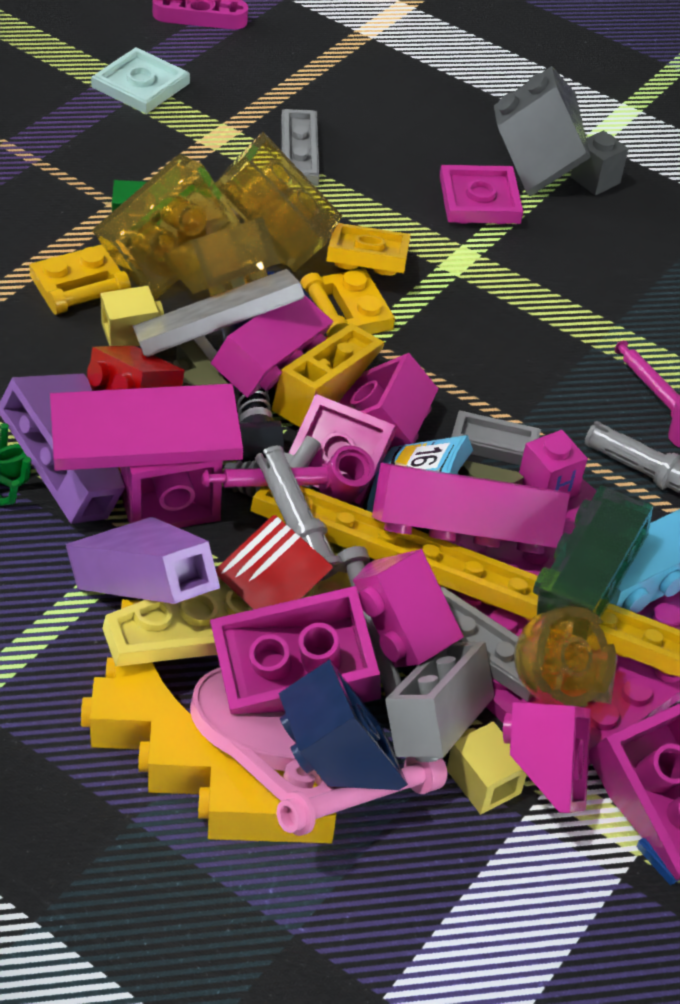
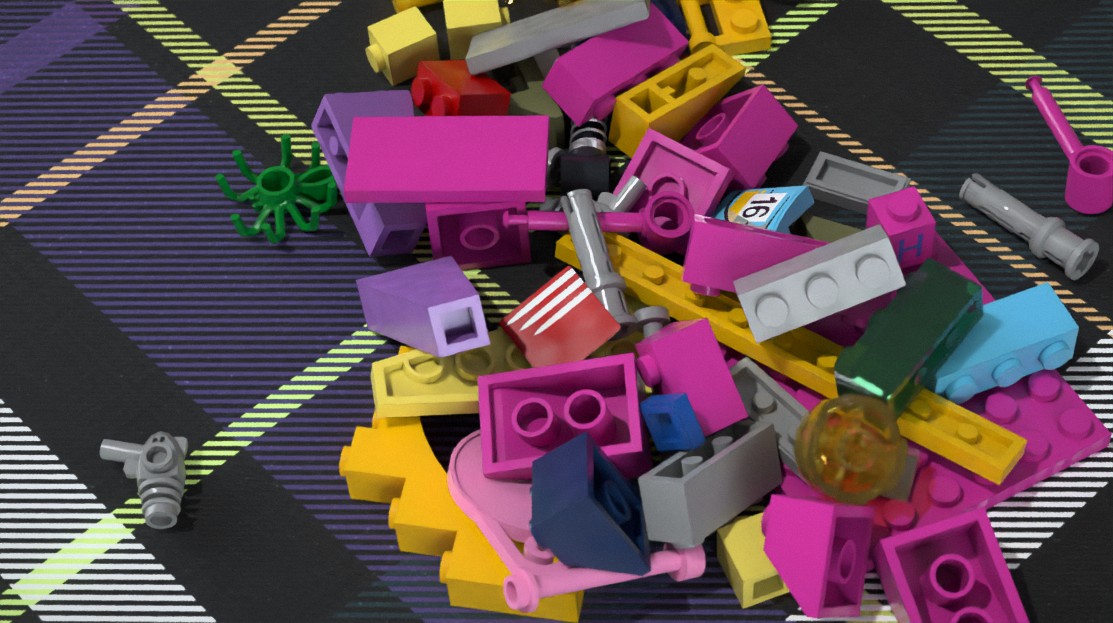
camera: 20 degrees right, 5 degrees up
none -> light yellow brick [366,6,440,86]
none -> blue tile [639,393,706,452]
none -> light grey brick [733,224,907,344]

